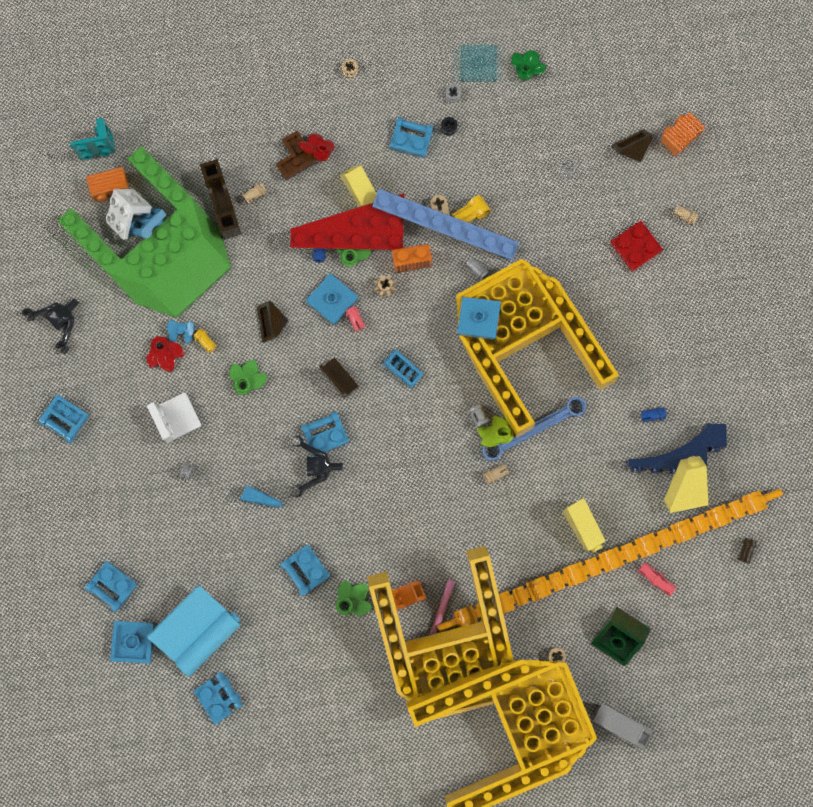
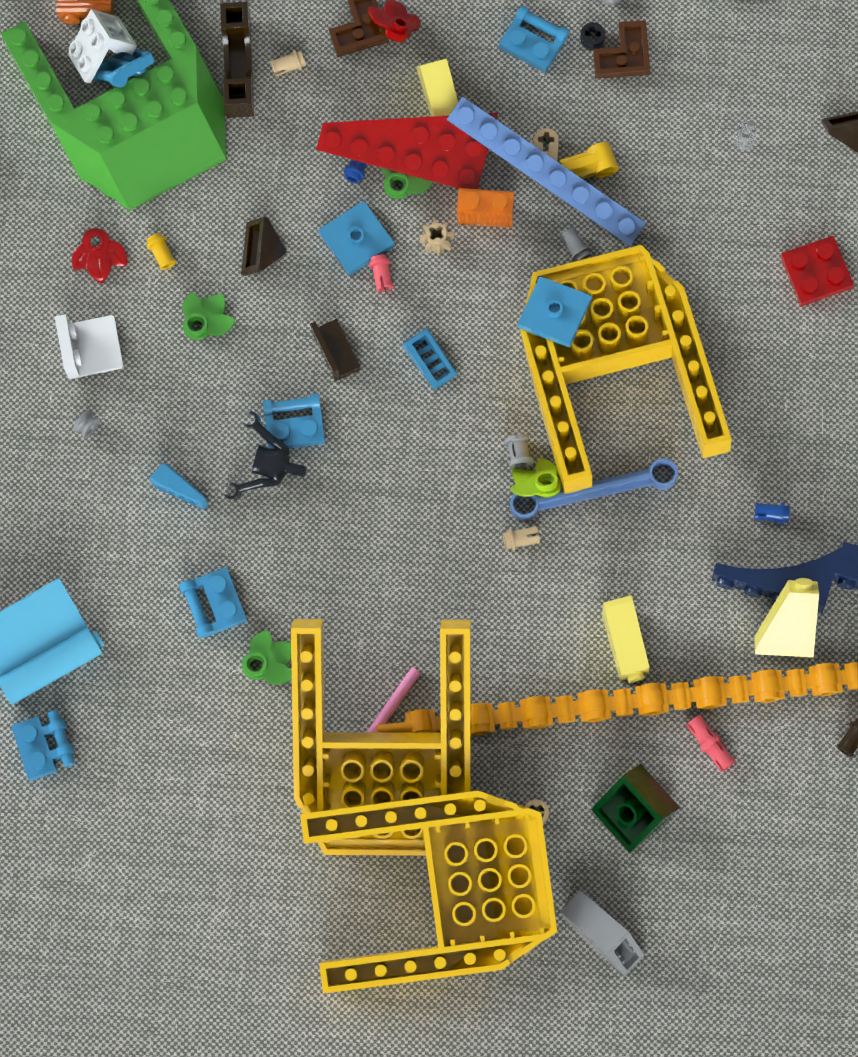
camera: 20 degrees right, 5 degrees down
dark azure piece [167,319,195,344] -> none
orange brick [392,580,427,611] -> none
none -> reddish brown plate [593,20,650,79]

